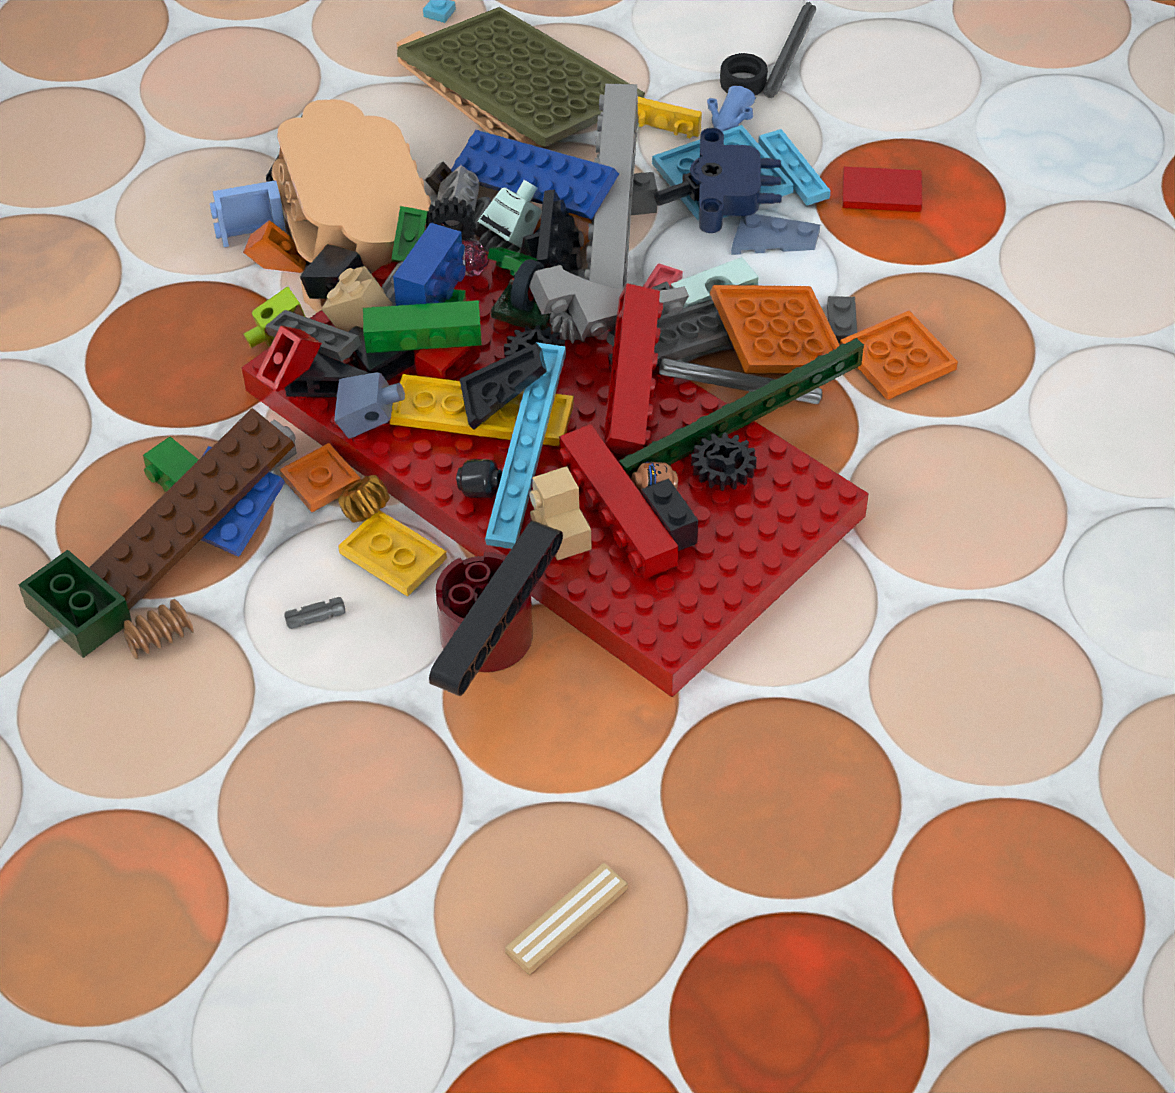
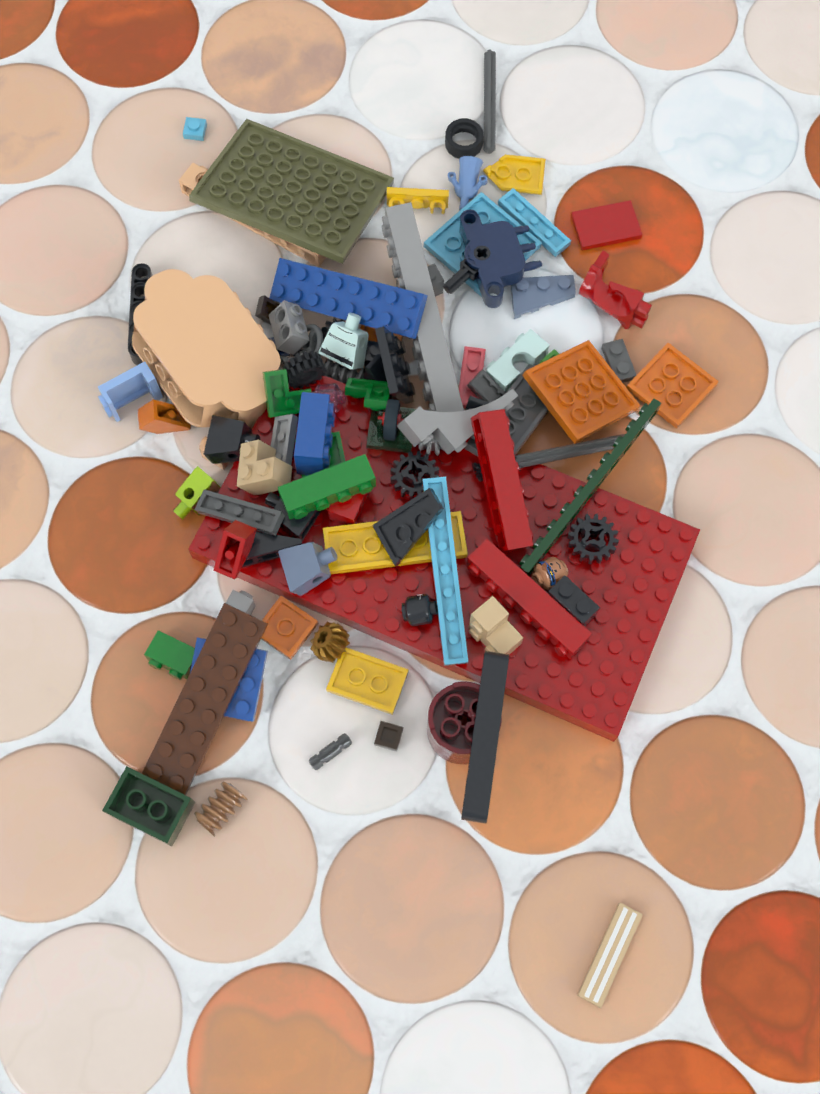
camera: 20 degrees left, 20 degrees up
none -> dark brown plate [374,721,404,751]
none -> yellow tile [483,154,546,195]
none -> red hips [578,250,652,329]

